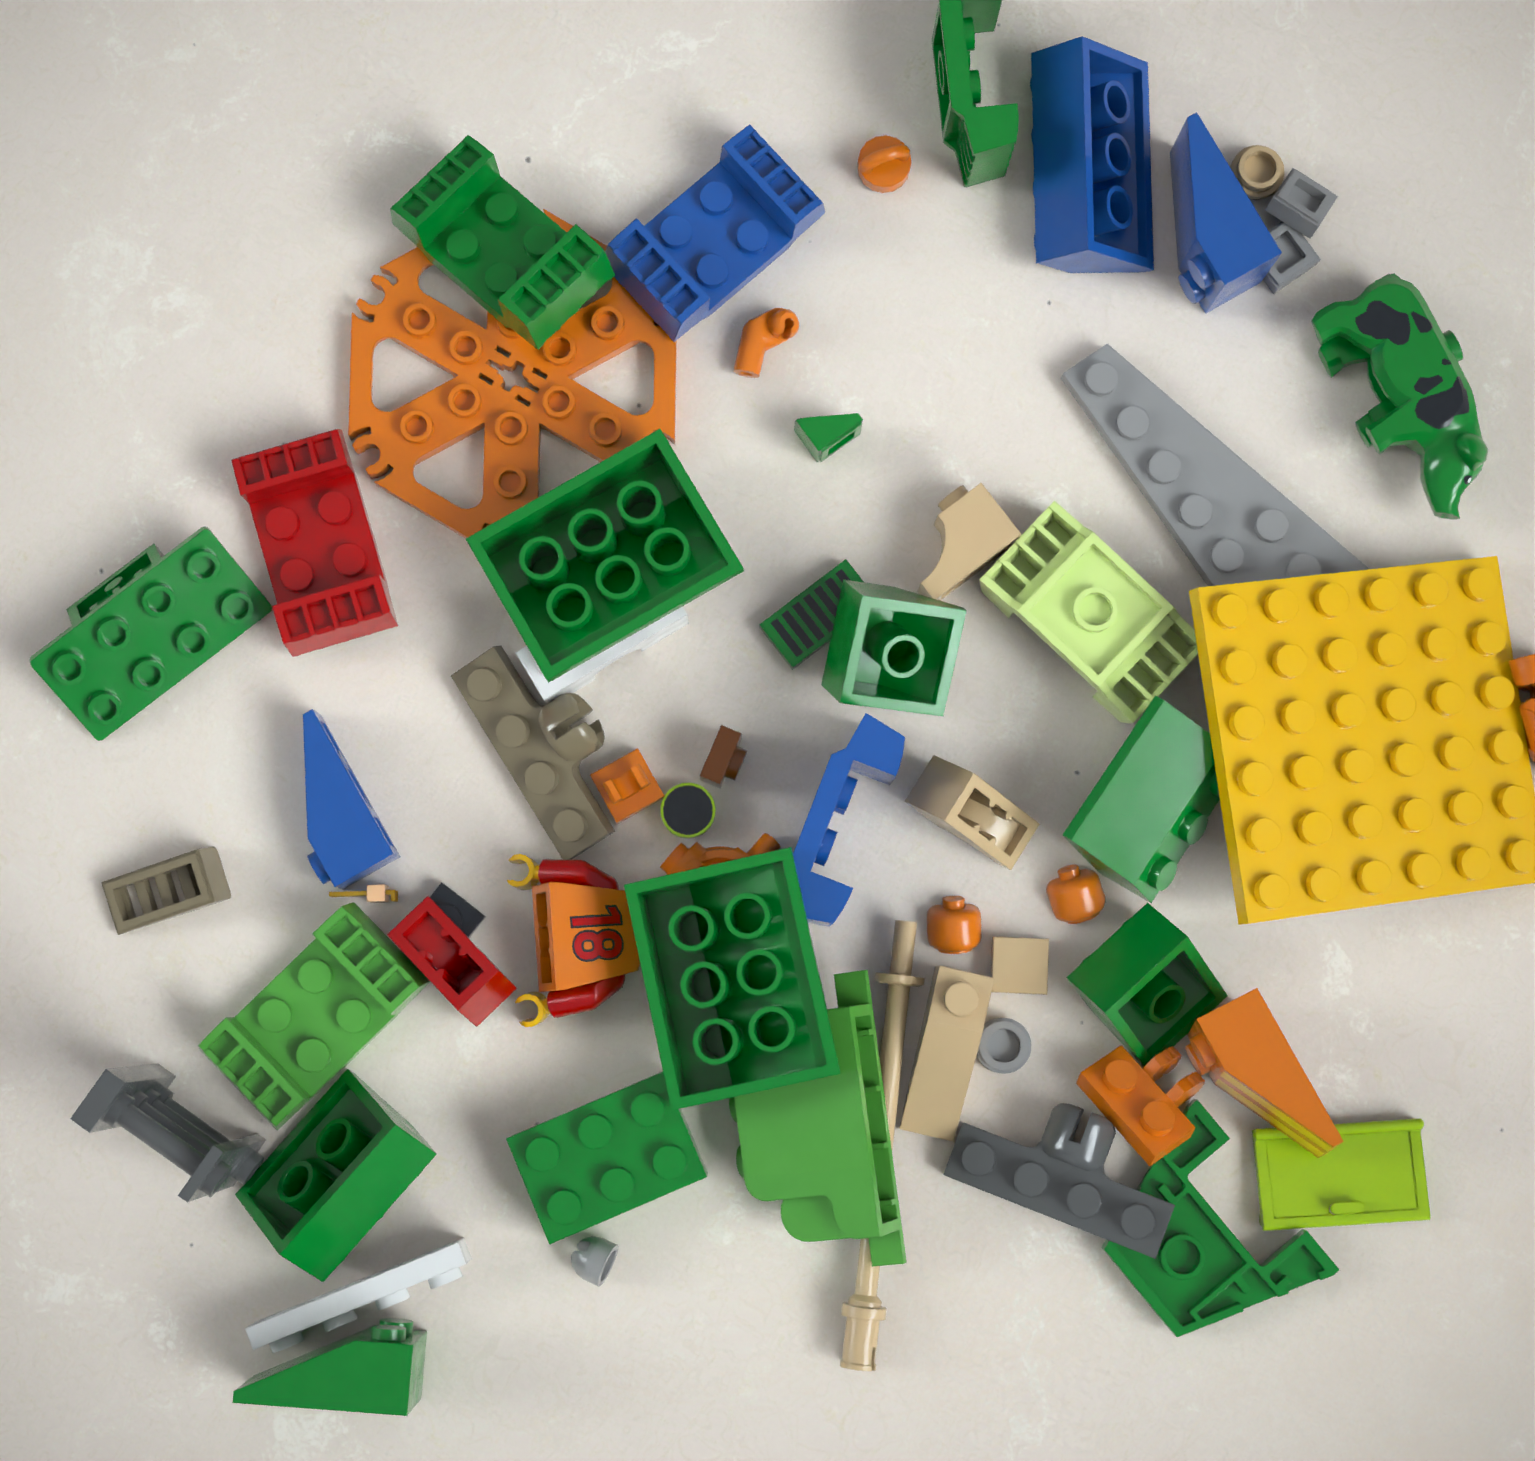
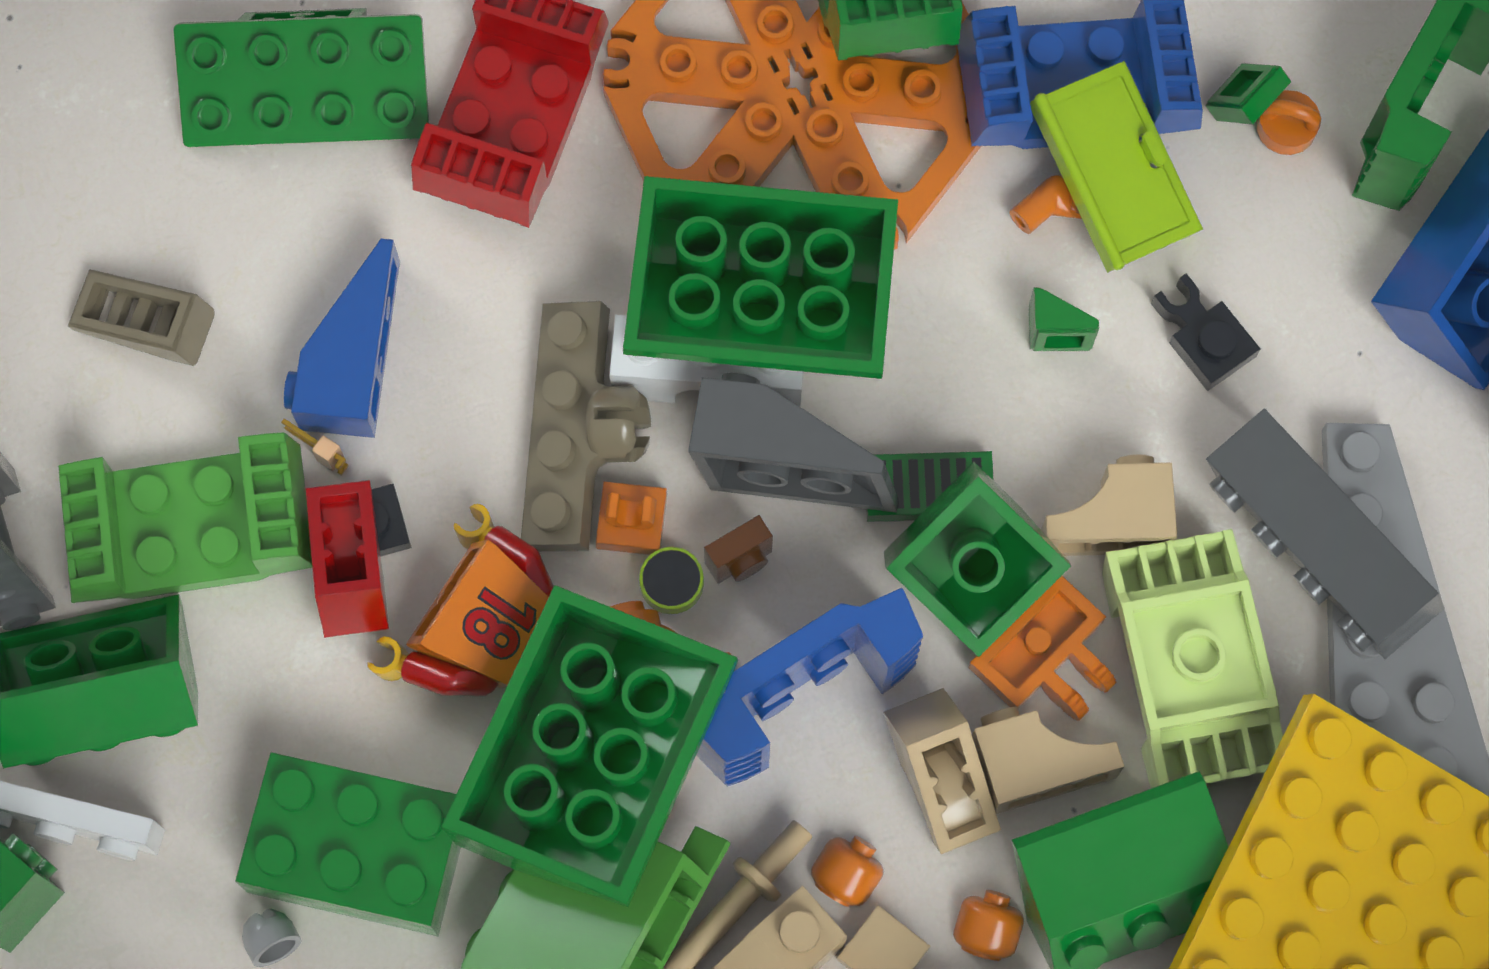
camera: 40 degrees right, 10 degrees down
none -> dark grey slope [688,373,899,512]
none -> orange hinge [968,576,1117,721]
none -> tan arch [972,707,1125,814]
none -> lime door [1030,61,1203,273]
none -> black plate [1151,273,1261,391]
none -> green tile [1205,63,1291,125]
none -> dark grey brick [1206,408,1445,659]

